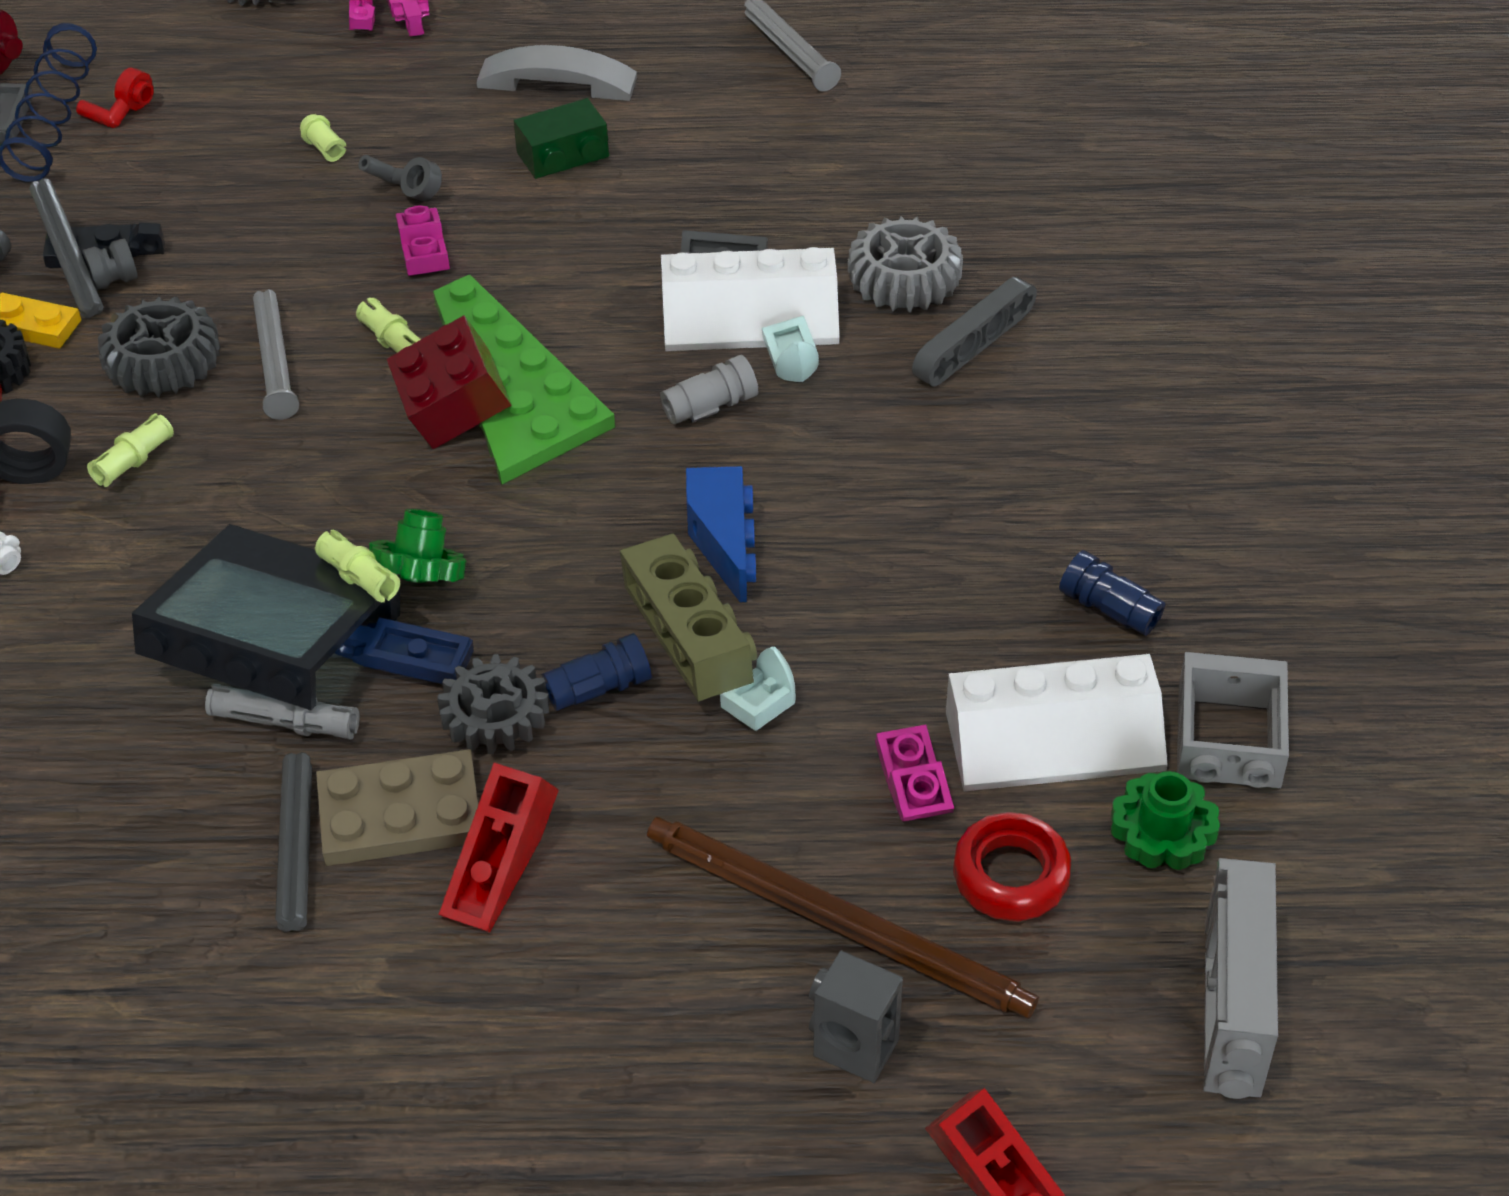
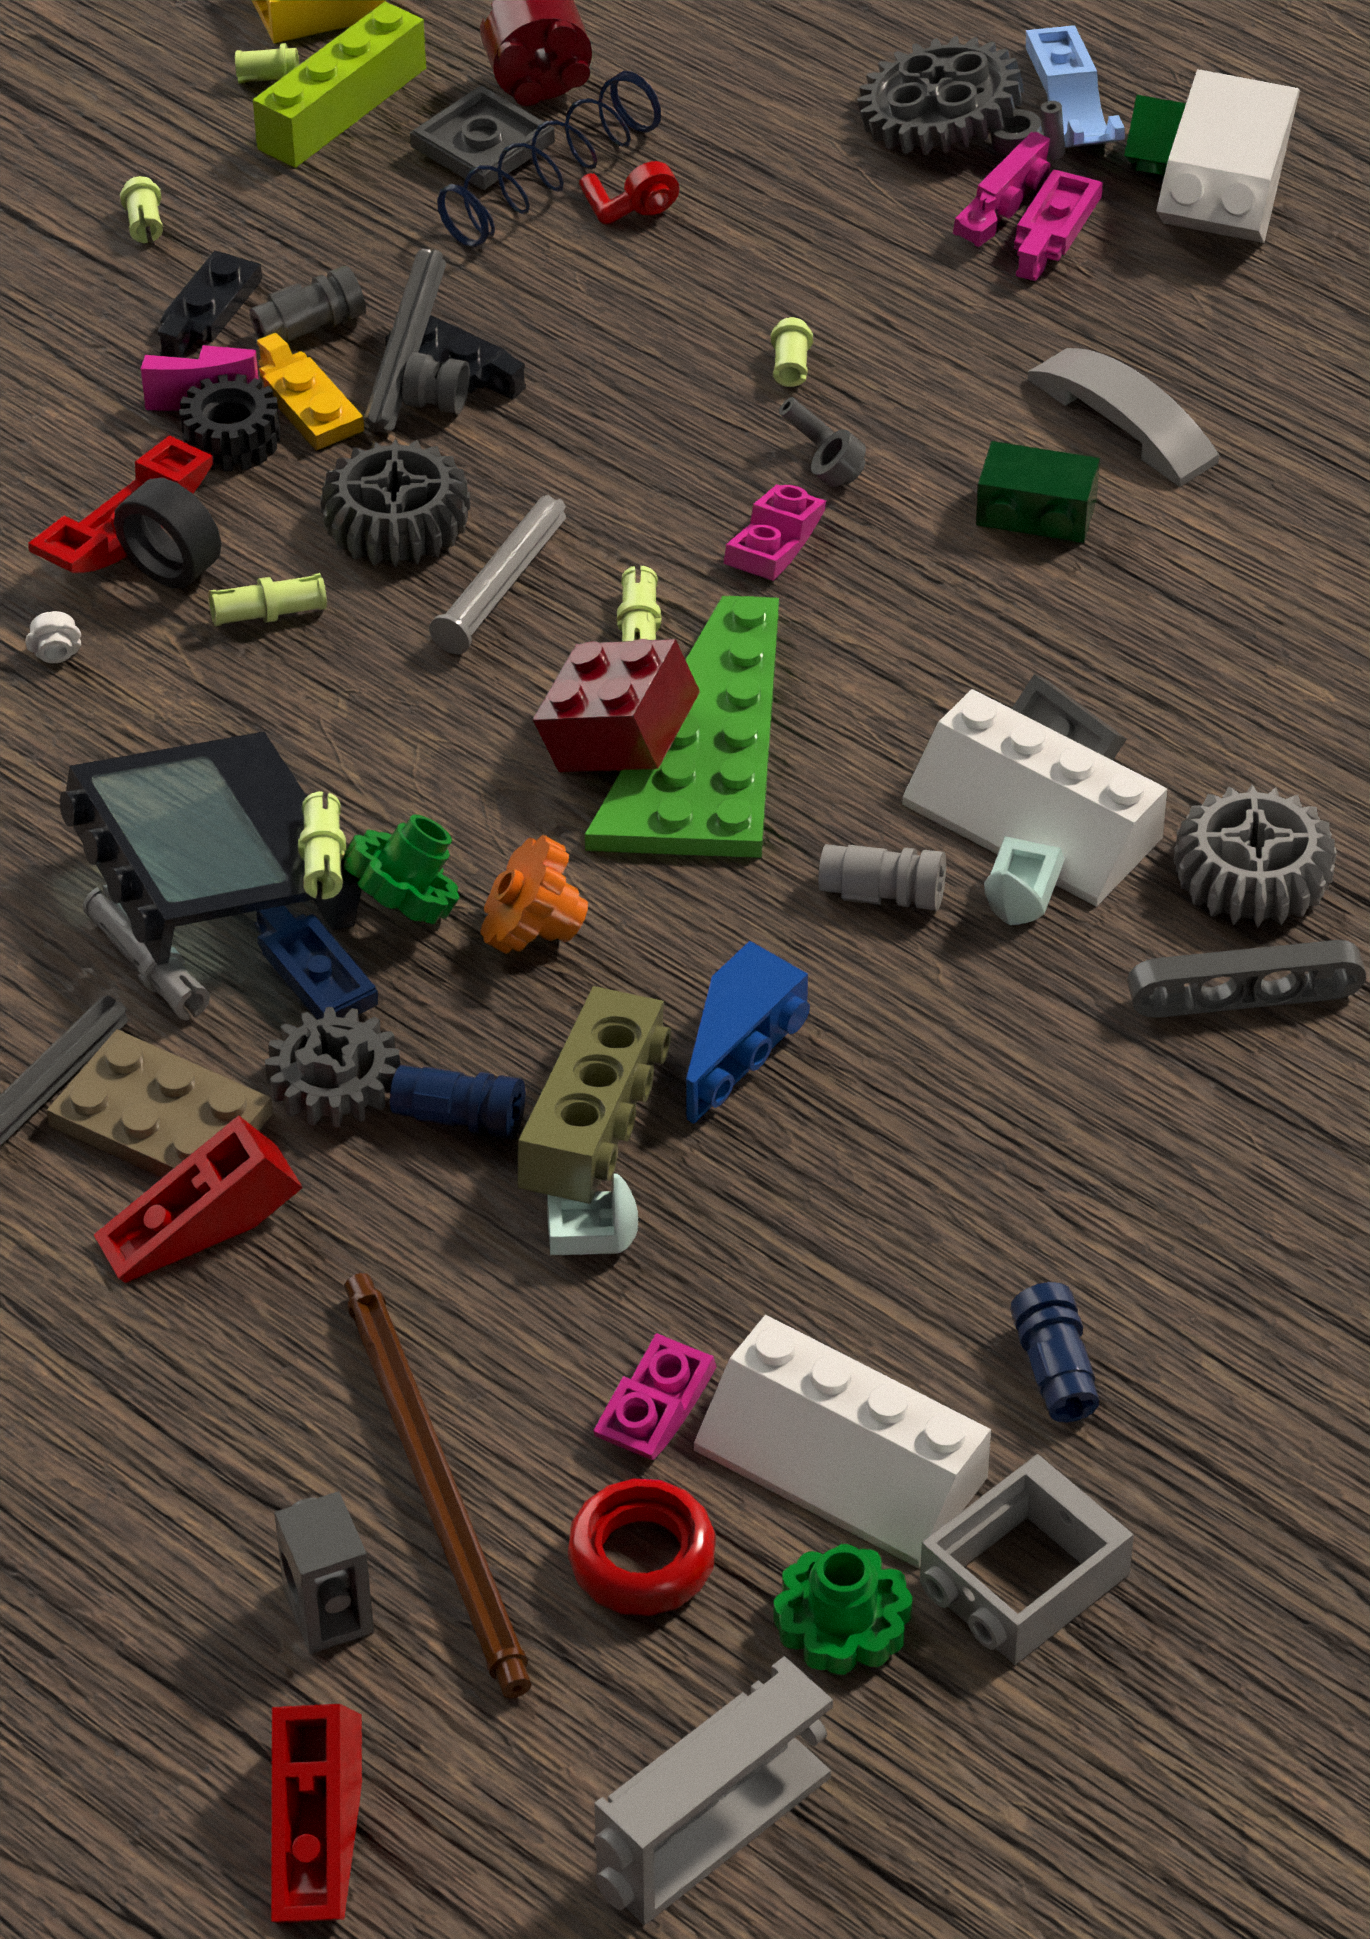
camera: 40 degrees right, 0 degrees up
none -> orange plant [480,835,588,954]

